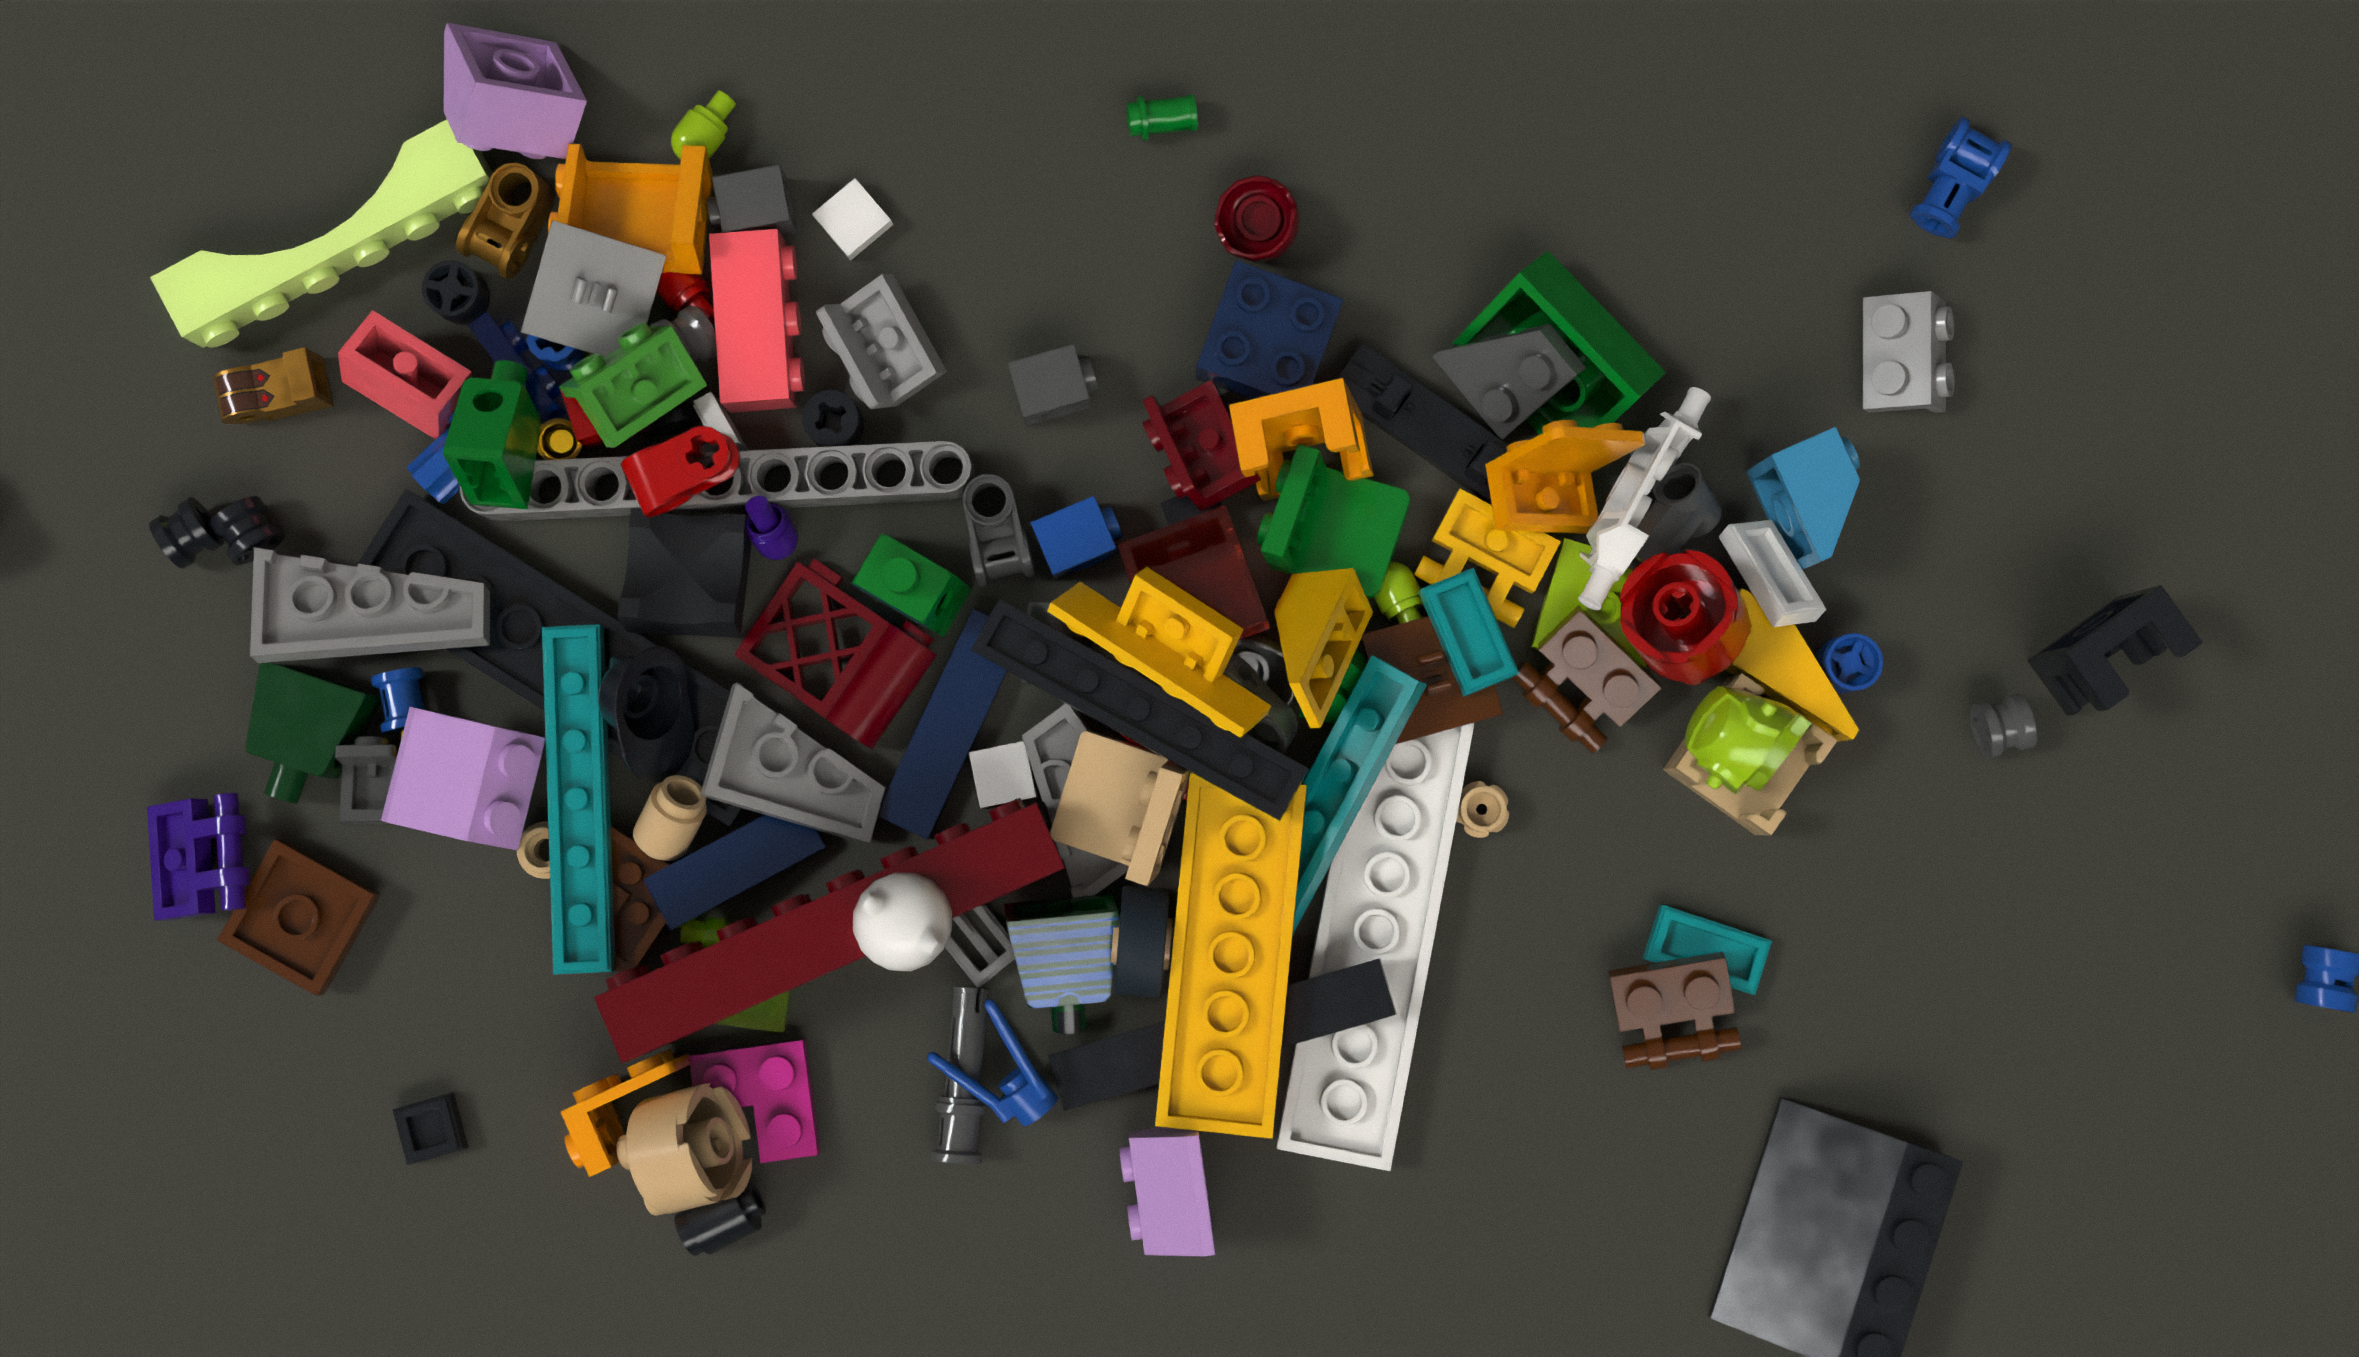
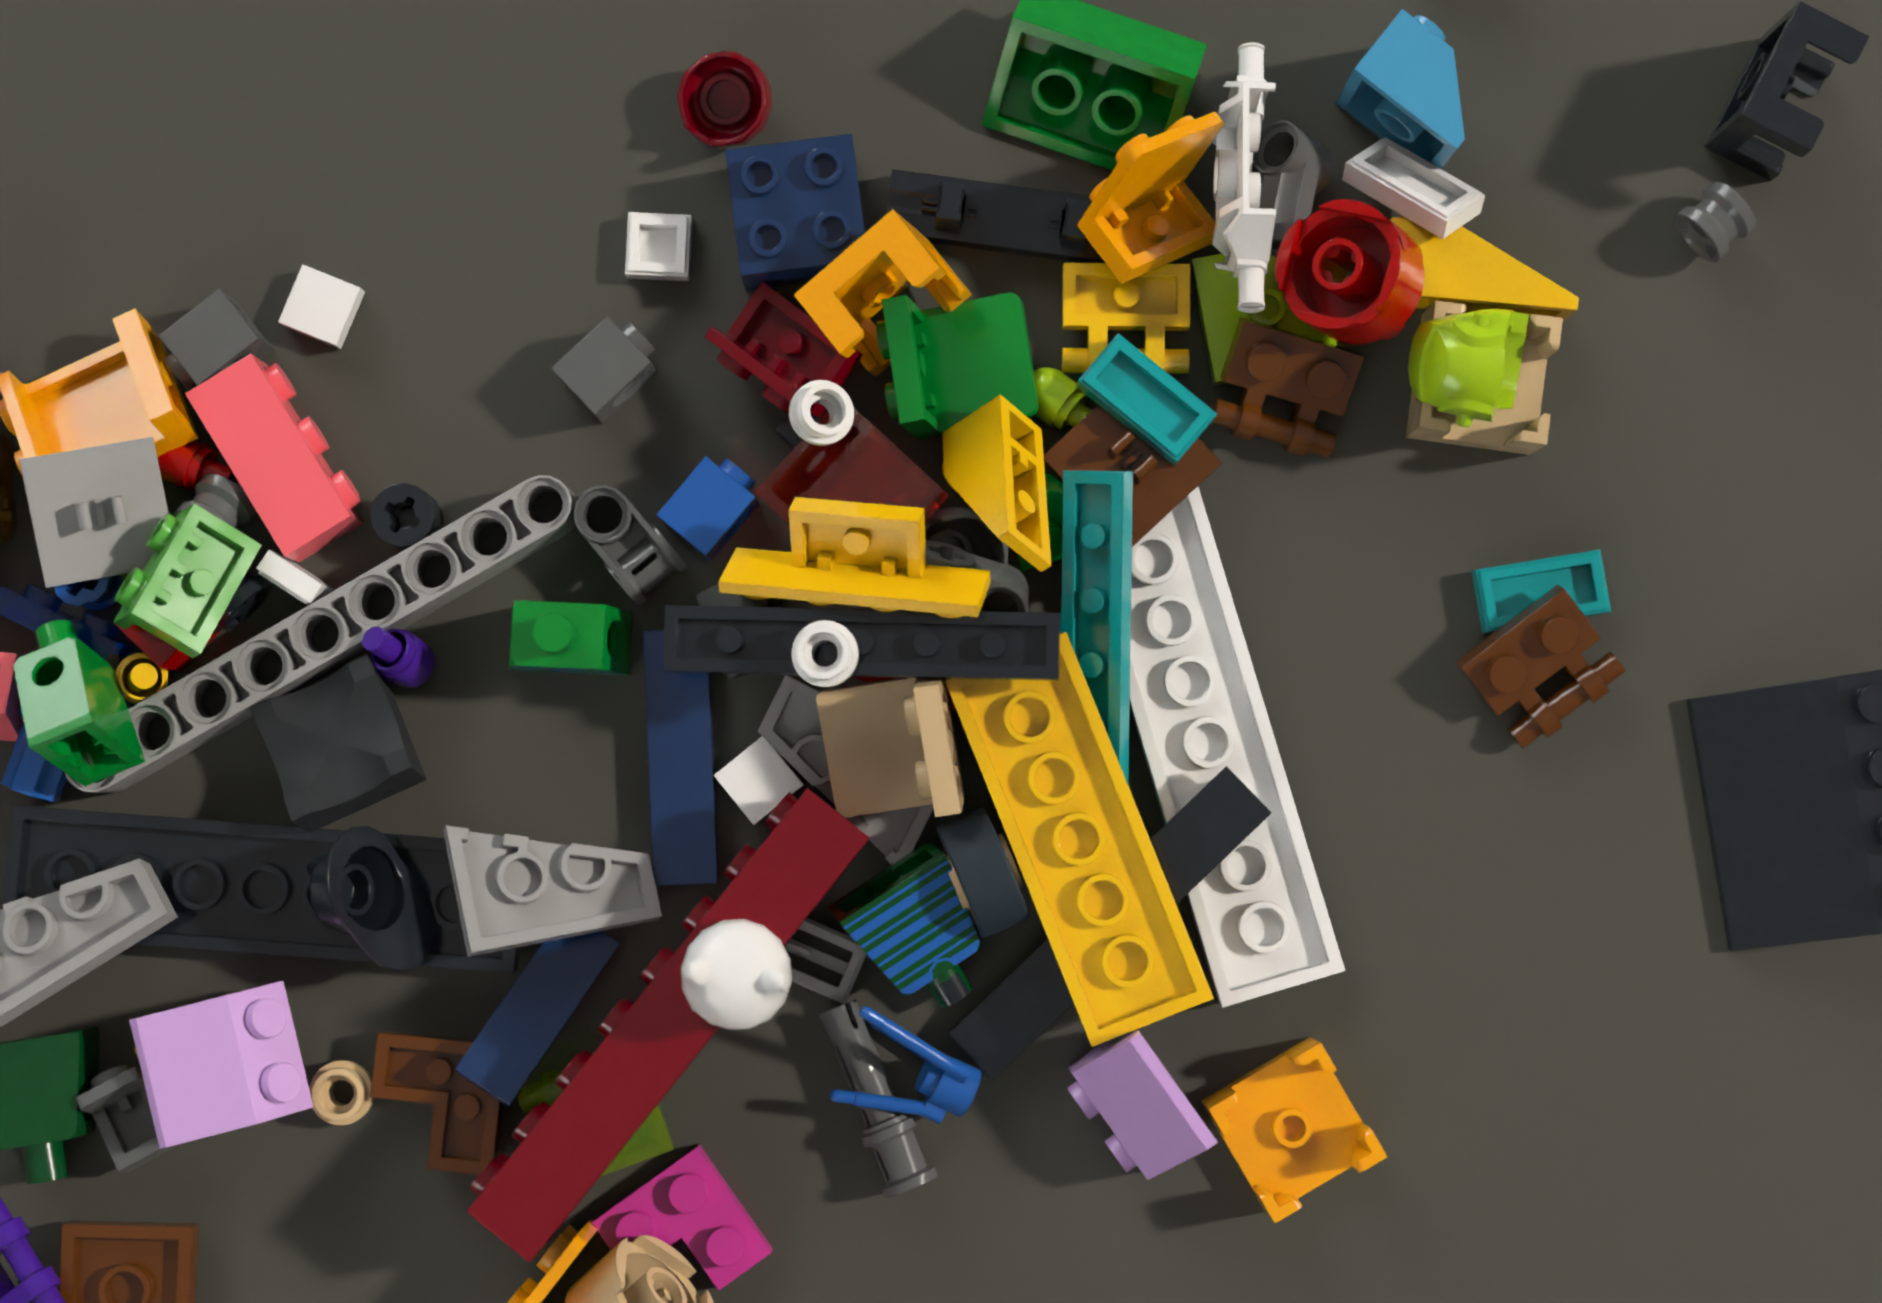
camera: 30 degrees left, 0 degrees up
blue bush [371,667,425,735] -> none
teal tile [542,624,616,975] -> none
red piece [620,426,741,518] -> none
tan brick [633,775,707,861] -> none
lime cylinder [671,90,736,160] -> none
dark red piece [734,559,937,750] -> none
light grey bracket [816,274,947,409] -> none
green pin [1126,94,1198,141] -> none
dark grey wing [1432,324,1586,440] -> none
tan plate [1456,781,1509,838] -> none
blue wheel [1814,633,1884,694] -> none
none -> white tile [625,212,693,281]
none -> white plate [789,380,854,446]
none -> white plate [791,620,859,687]
none -> light orange panel [1201,1037,1388,1223]

